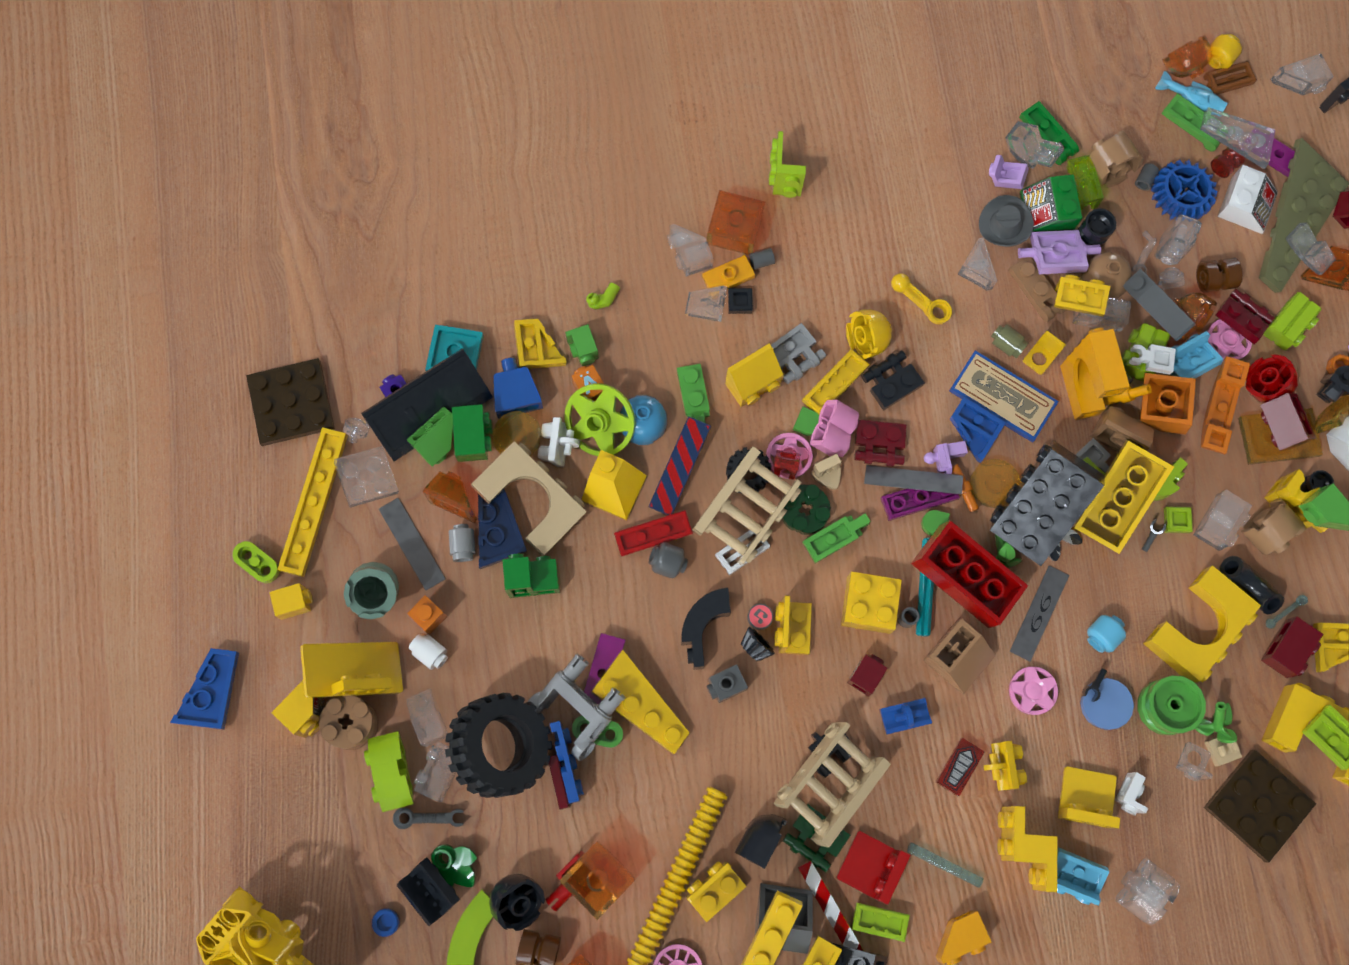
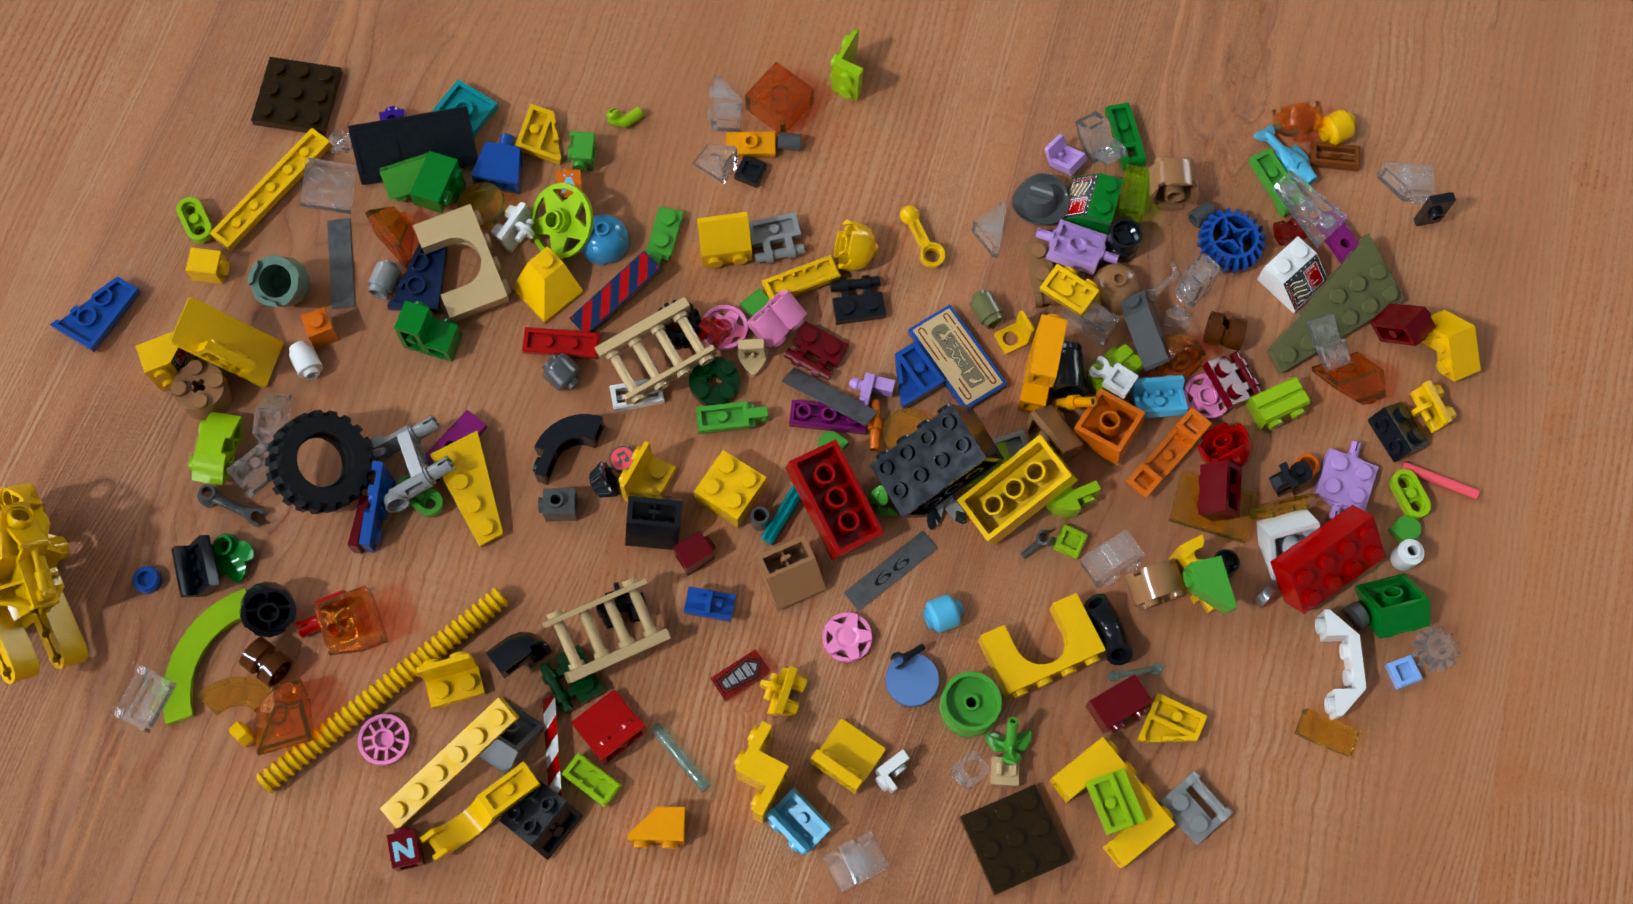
camera: 25 degrees right, 5 degrees down
none -> black slope [625,493,683,550]

